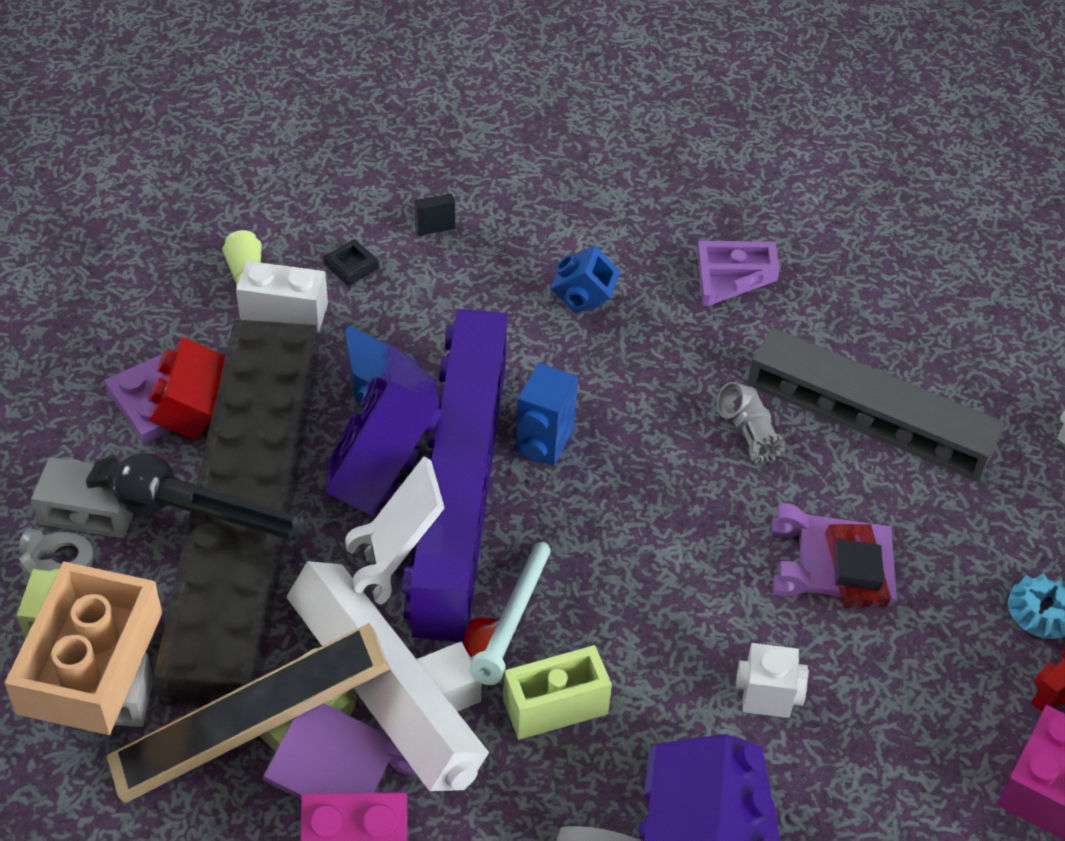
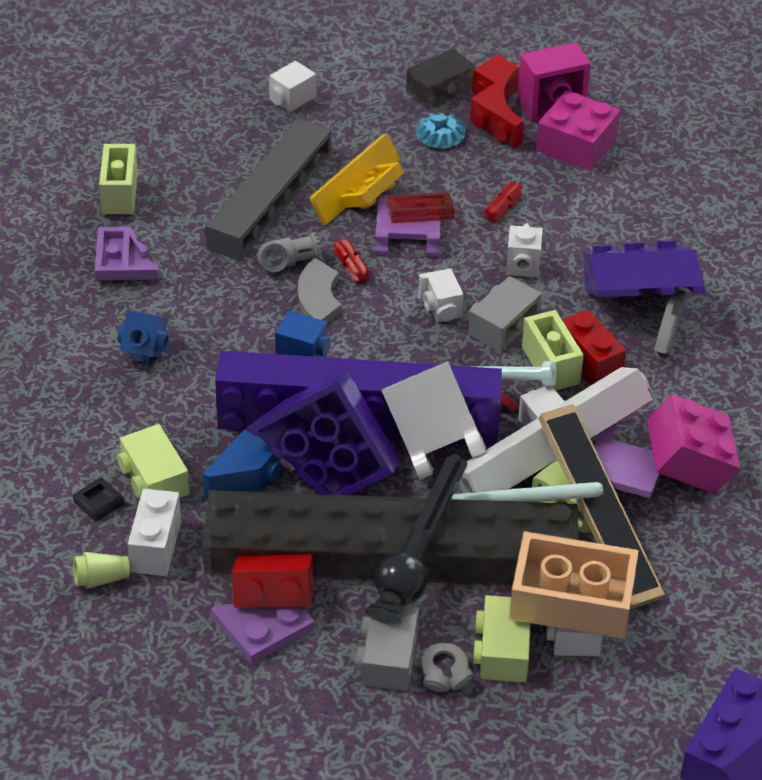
camera: 90 degrees left, 5 degrees down
black tile [414,193,455,236] -> none
black tile [833,539,884,591] -> none
none -> yellowish green brick [99,144,138,214]
none -> yellowish green brick [117,424,190,498]
none -> light grey tile [298,258,342,323]
none -> yellow bracket [310,134,404,225]
none -> red piece [334,238,370,284]
none -> white brick [419,268,463,323]
none -> light aqua bar [444,482,603,515]
none -> light grey brick [468,276,542,352]
none -> red piece [484,181,523,223]
none -> red brick [562,309,626,386]

